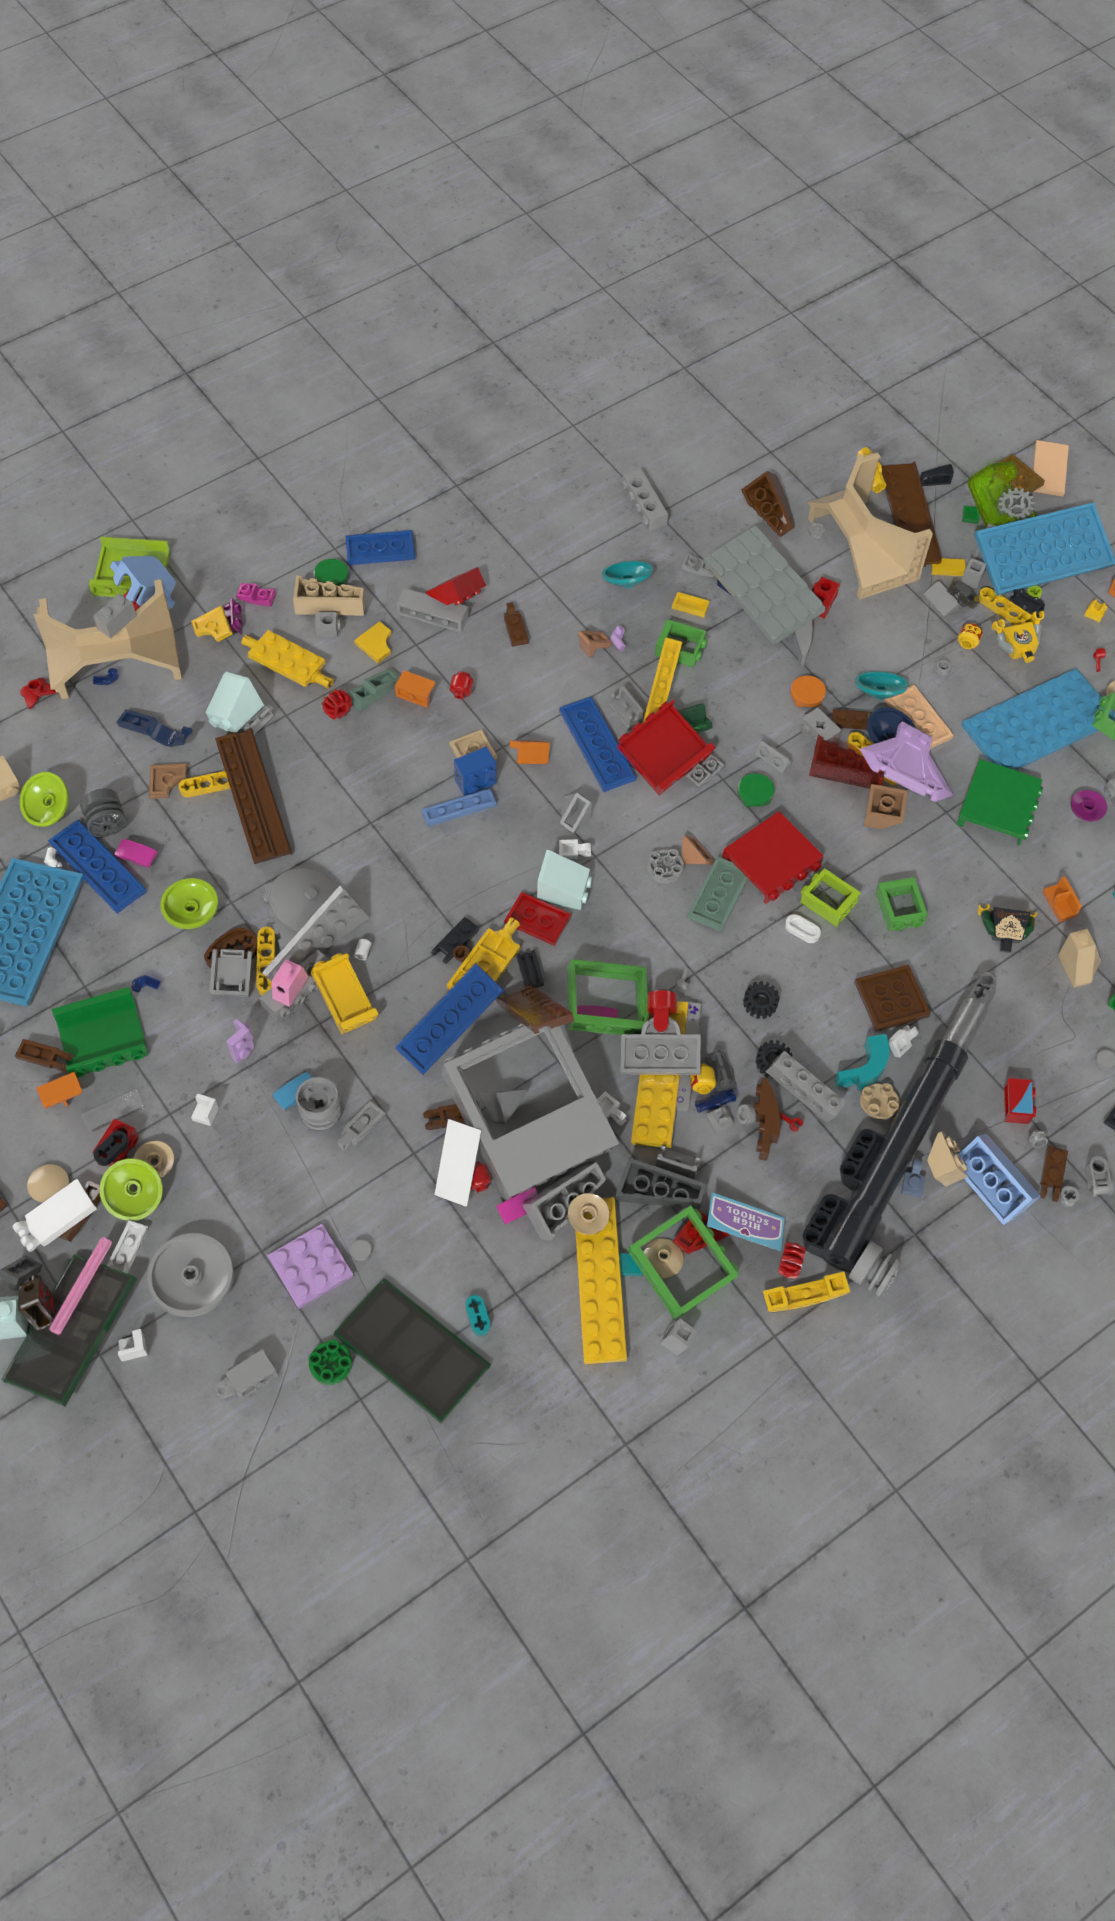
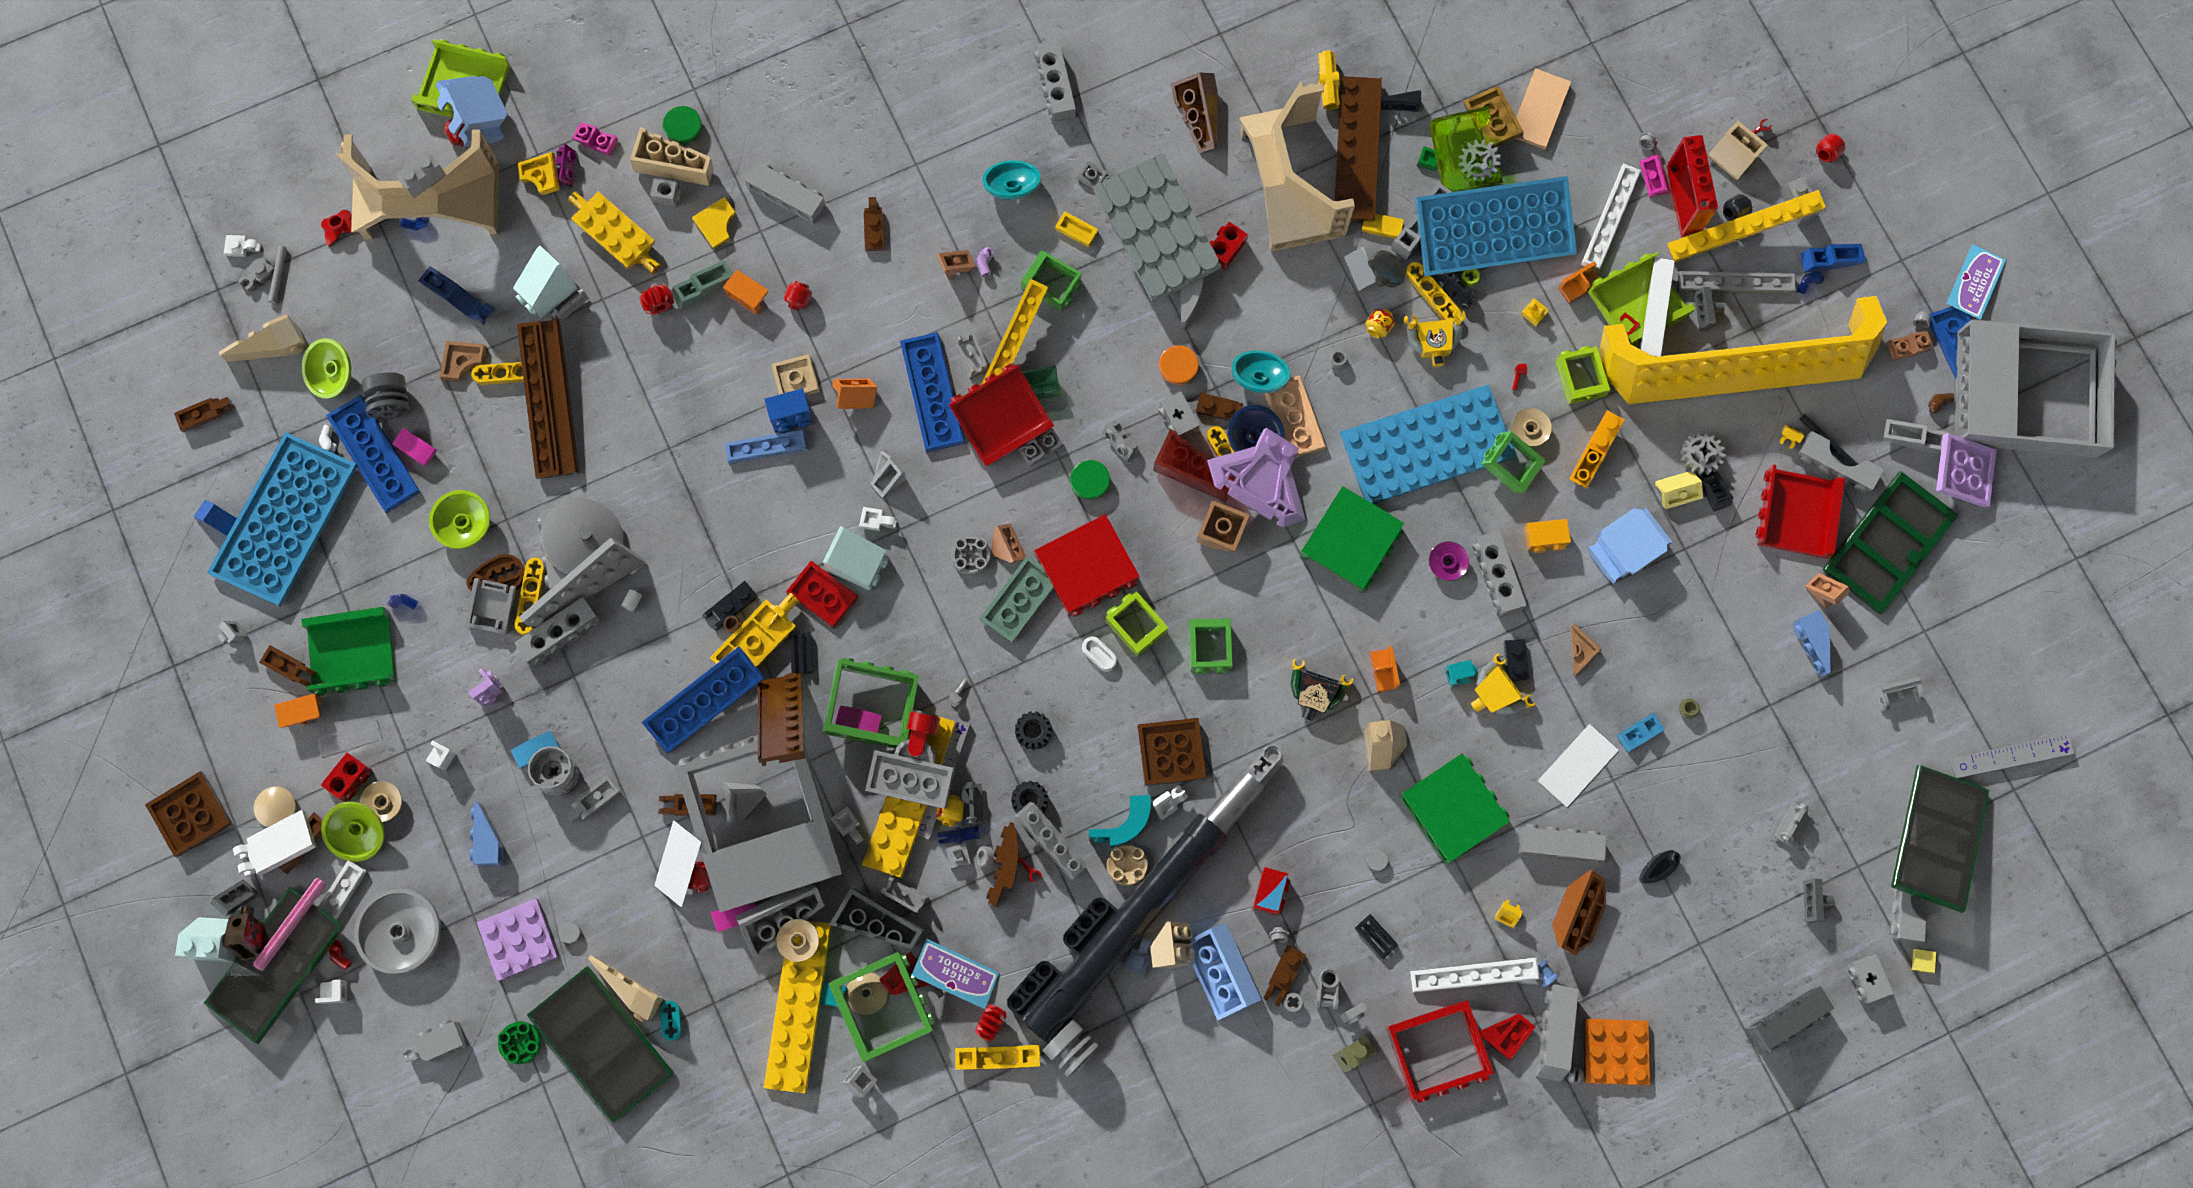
camera: 10 degrees right, 15 degrees up
black beam [93,1131,129,1166] -> none
bright pink torso [272,960,308,1007] -> none
yellow panel [311,953,379,1035] -> none
blue tile [345,530,415,565] -> none
red slope [426,567,486,606] -> none
none -> red arm [329,940,352,971]
none -> medium blue slope [470,802,503,866]
none -> tan wedge [588,955,665,1023]

